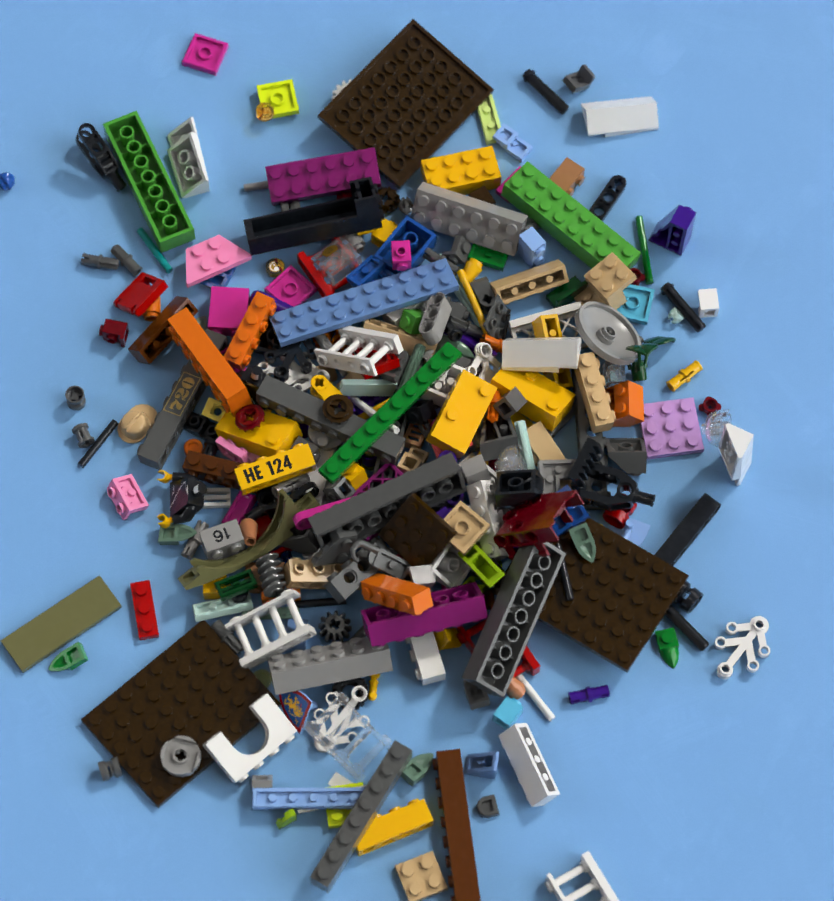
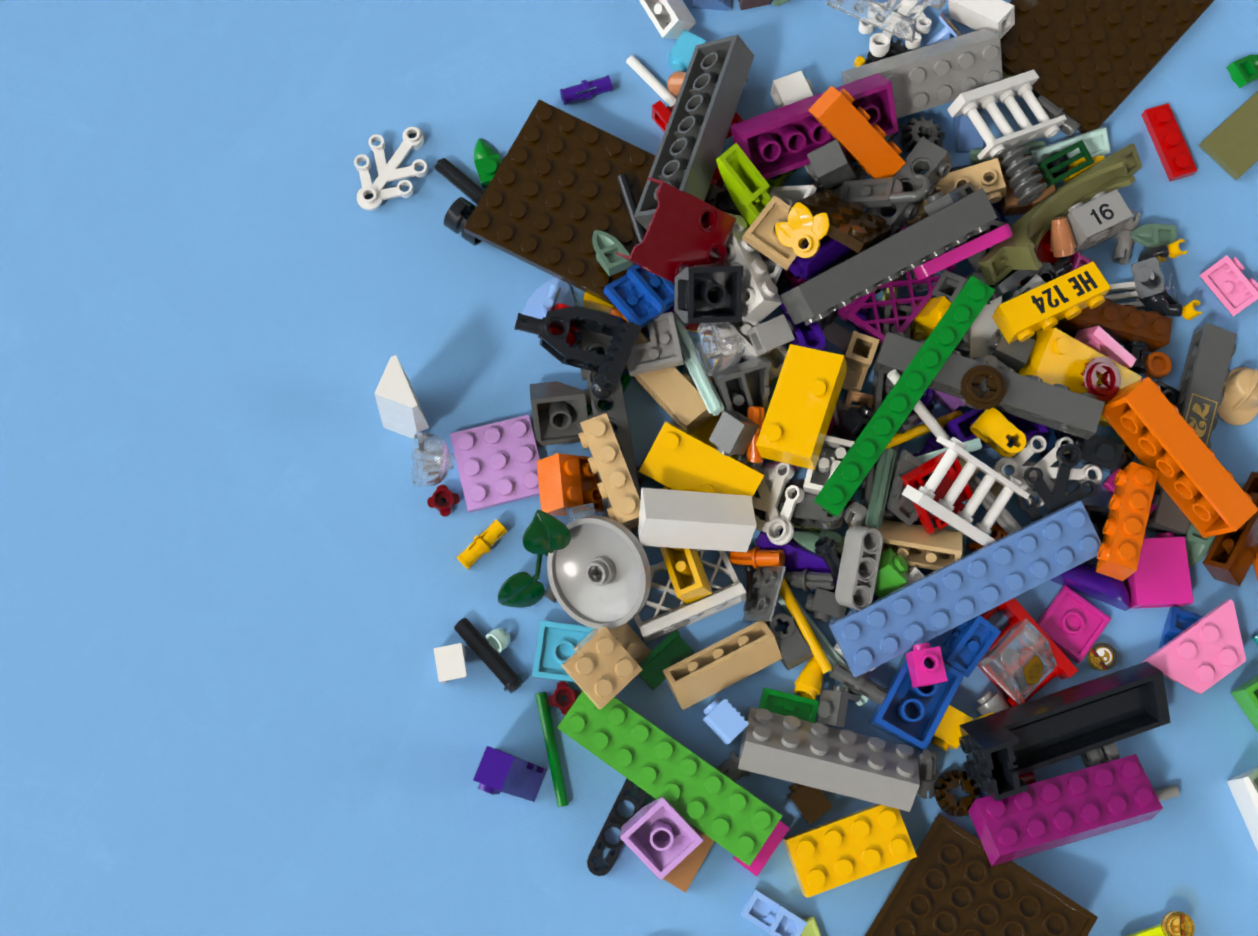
camera: 175 degrees right, 10 degrees up
black beam [655,493,721,566] -> none
none -> lavender slope [620,796,704,881]
none -> yellow plate [775,202,830,258]

